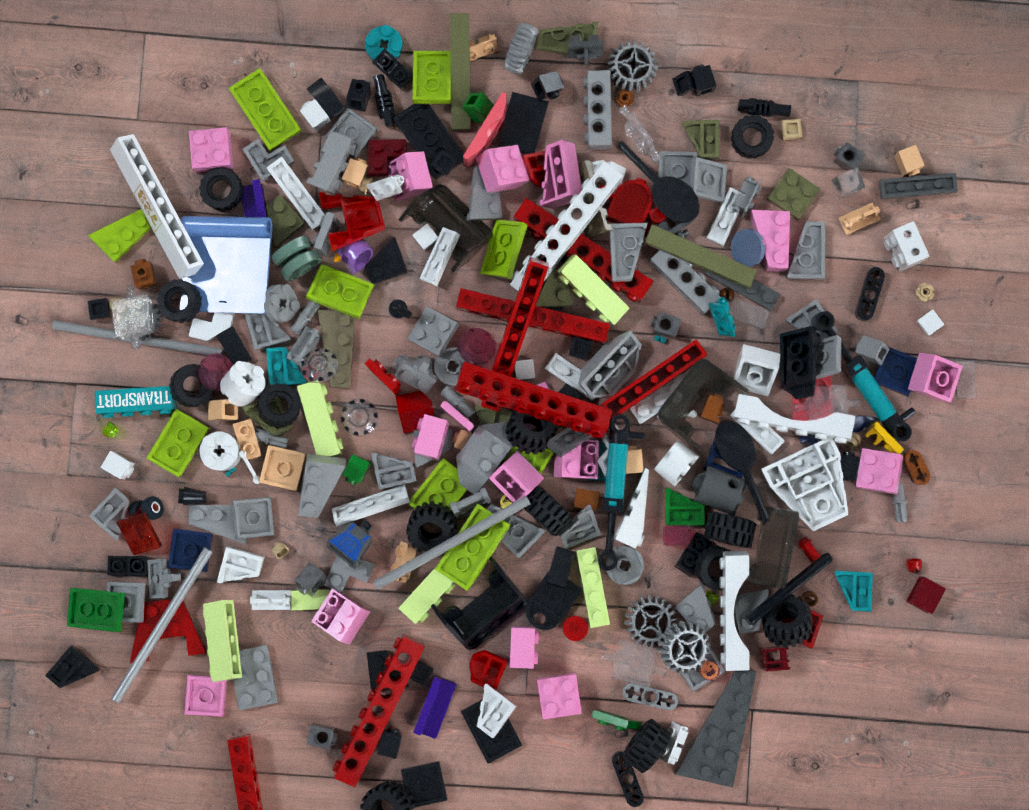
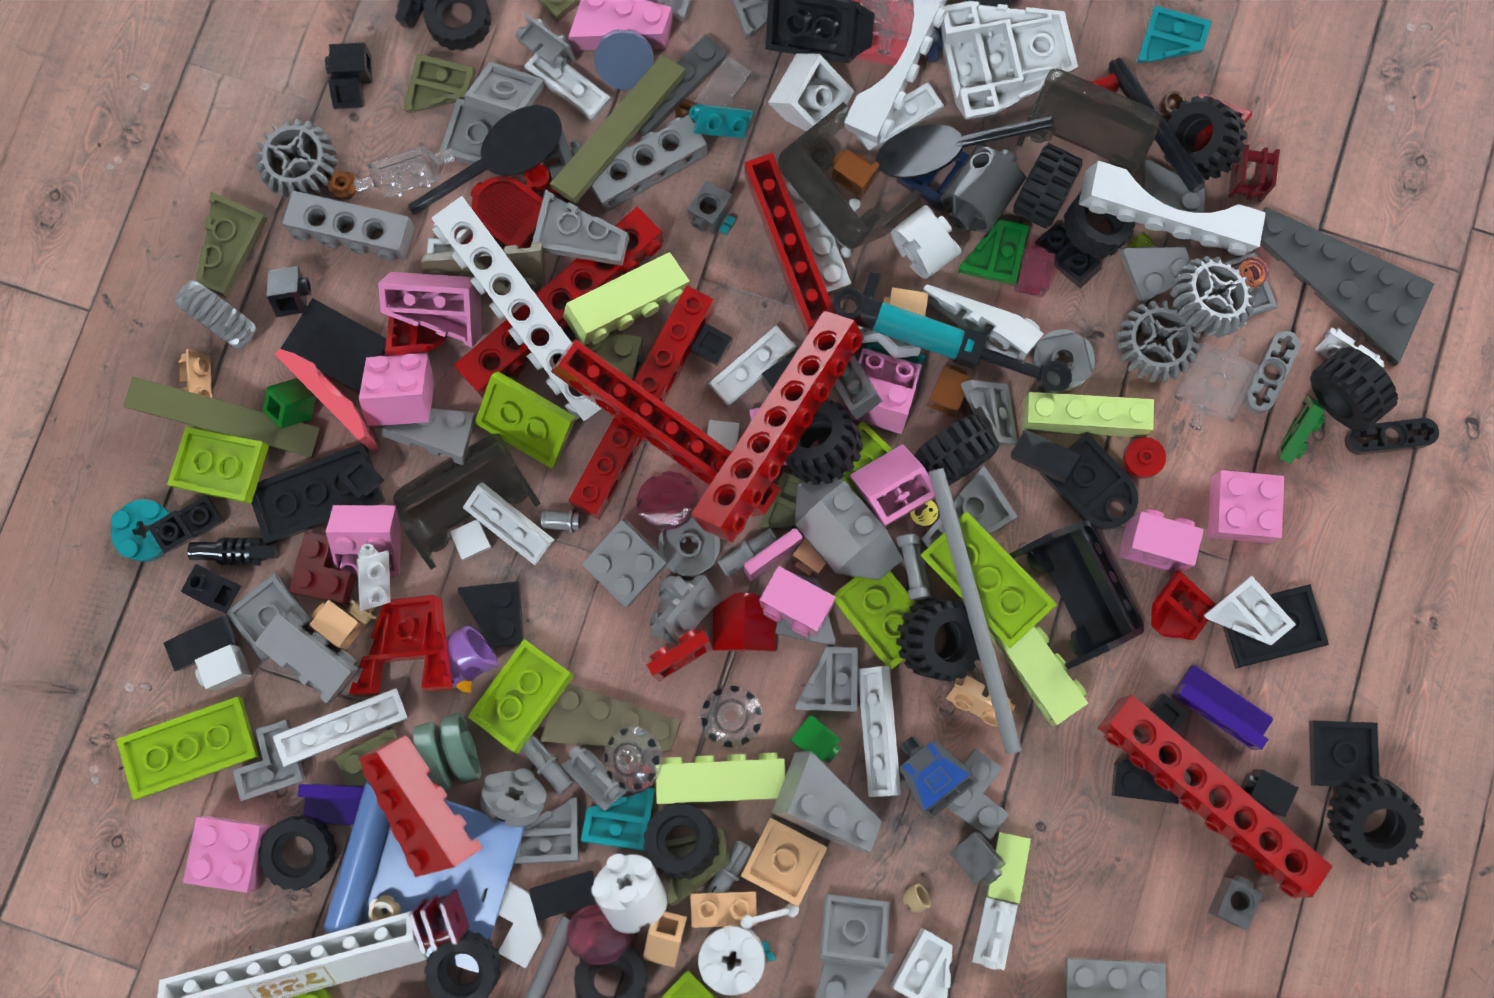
camera: 75 degrees left, 5 degrees down
bright pink slope [311,588,370,645] -> none
light grey plate [313,212,340,257] -> none
black piece [389,300,412,319] -> none
dark grey hips [568,35,603,65] -> none
light grey wedge [578,330,642,398] -> none
none -> wedge [358,735,483,877]
none -> tan plate [369,895,401,922]
none -> dark red piece [409,889,470,954]
none -> light grey pin [541,509,582,534]

